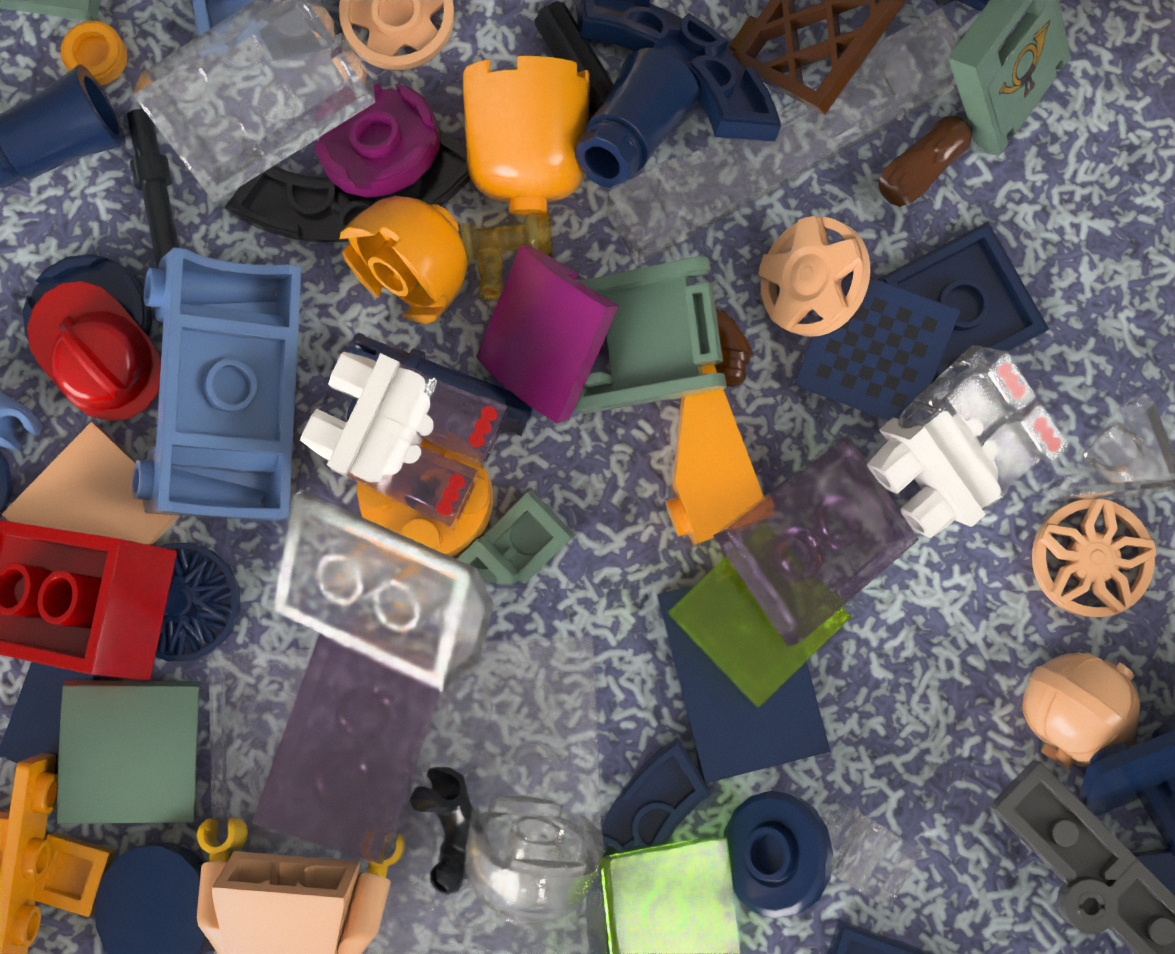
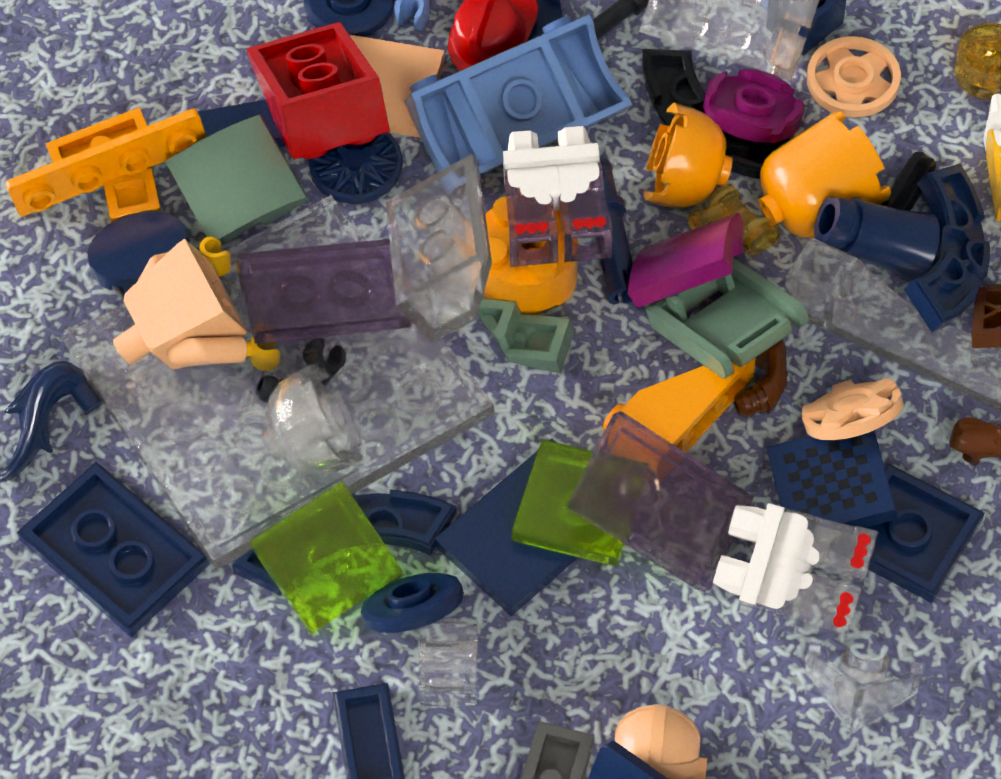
camera: 65 degrees right, 25 degrees down
light nougat wheel [1032,498,1156,617] -> none

